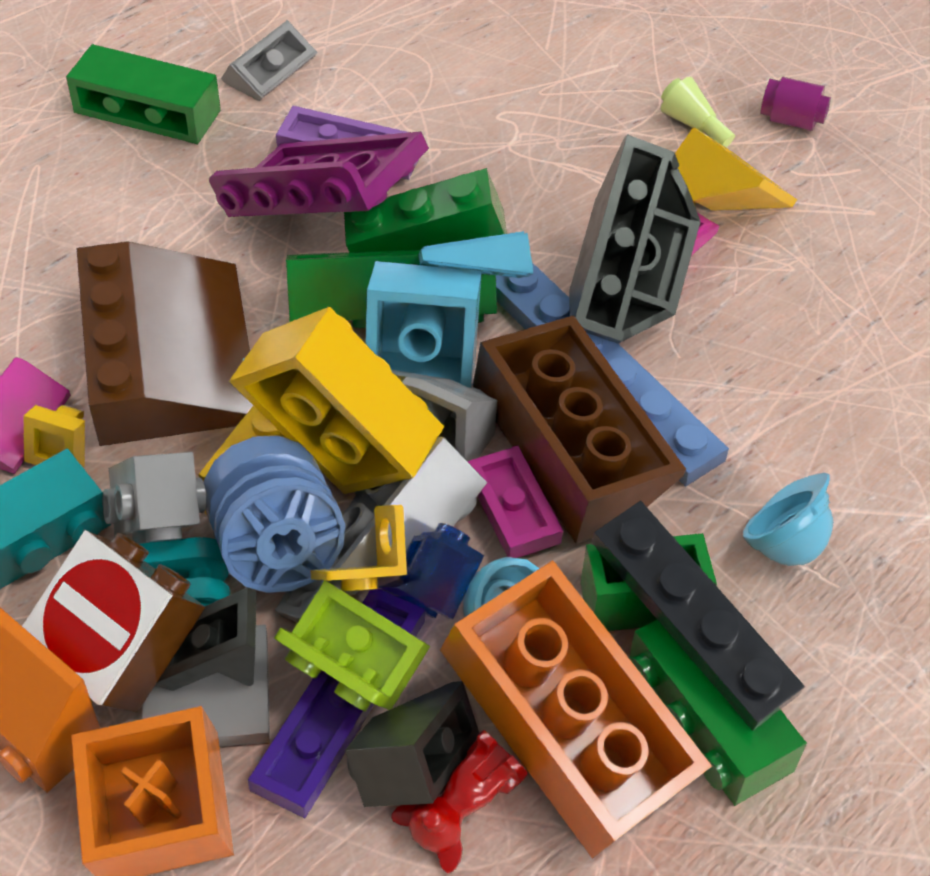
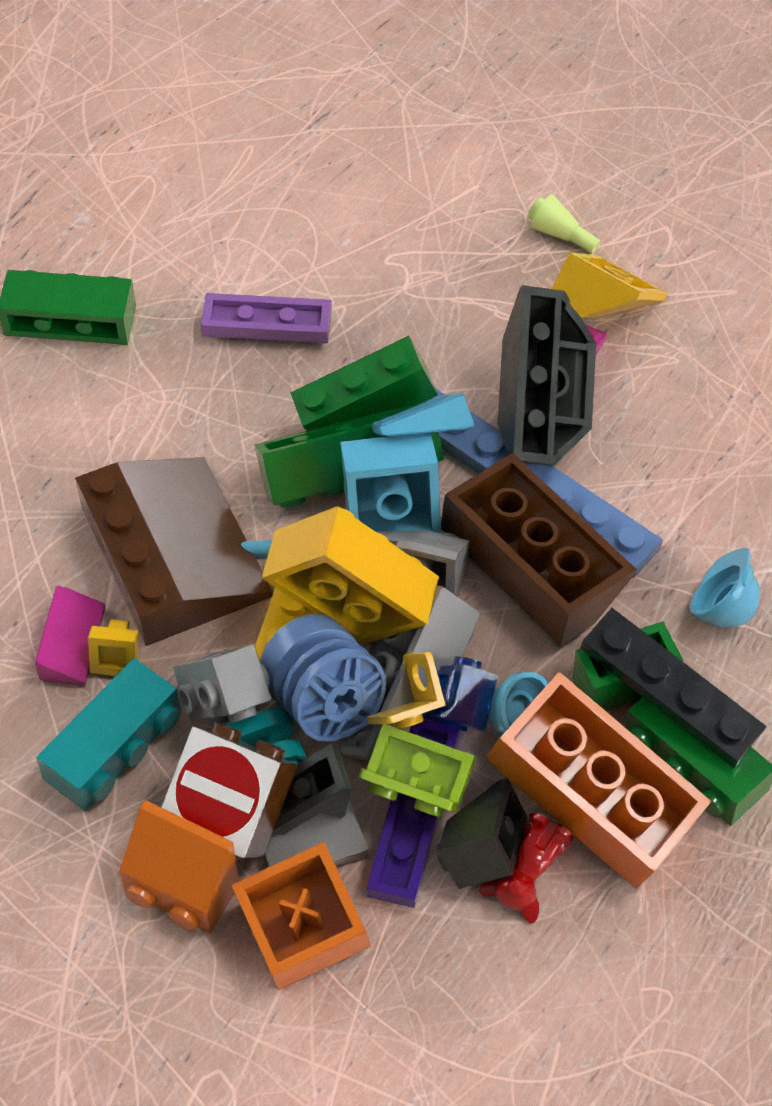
camera: 10 degrees left, 5 degrees up
magenta bracket [209,131,429,217] -> none
light grey slope [221,20,318,101] -> none
dark pink plate [467,446,563,558] -> none
magenta brick [760,76,831,131] -> none

